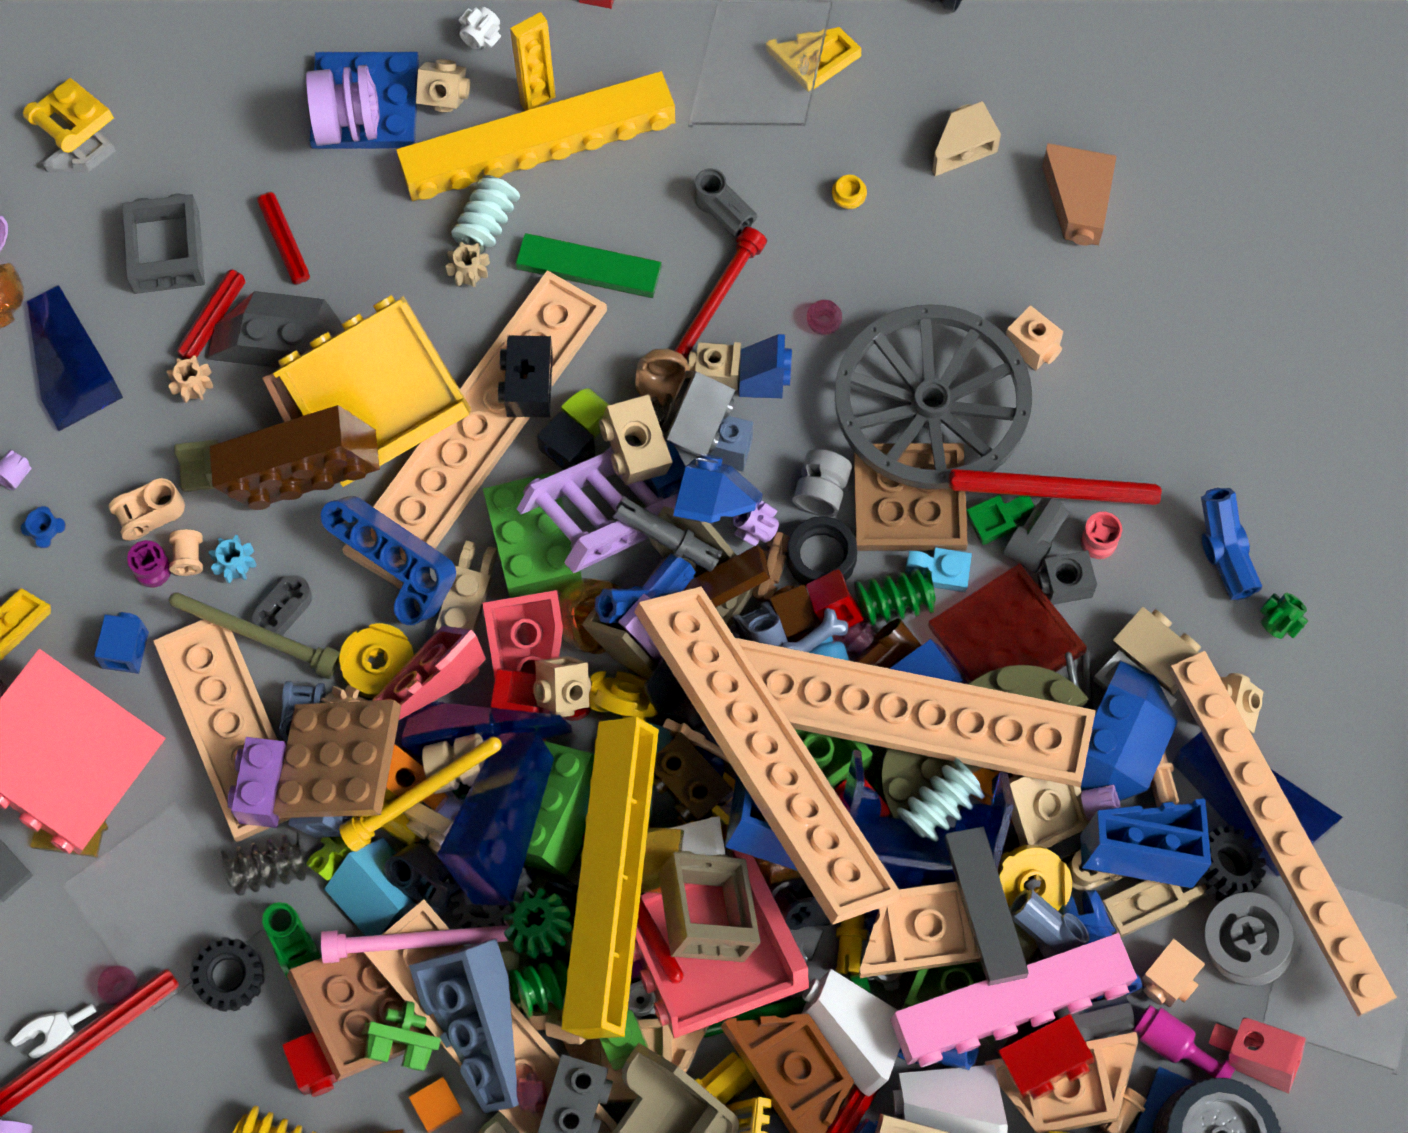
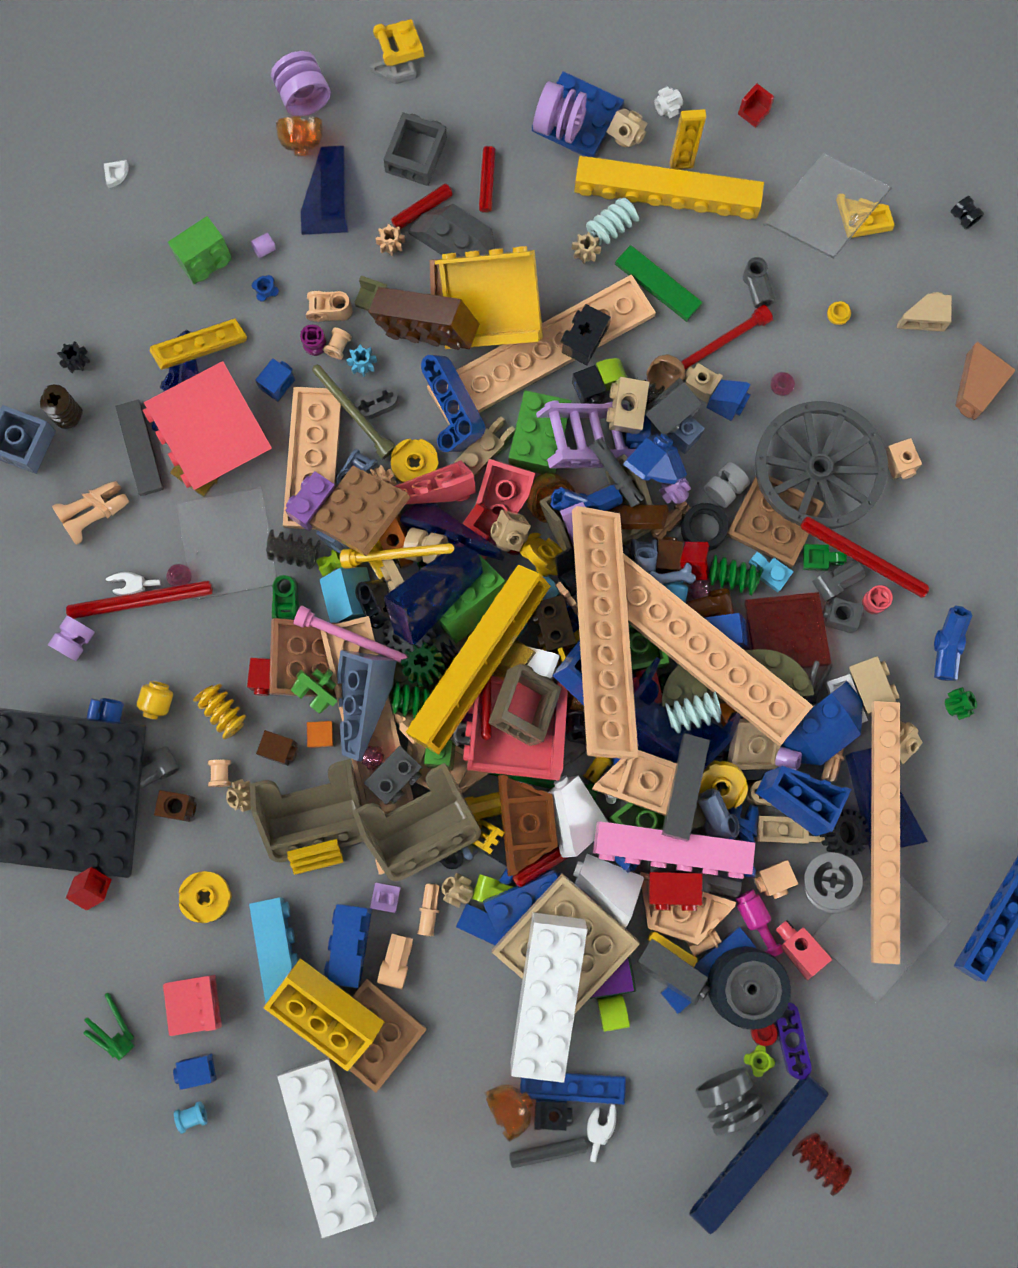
camera: 25 degrees right, 10 degrees up
black tyre [190,937,265,1012] -> none

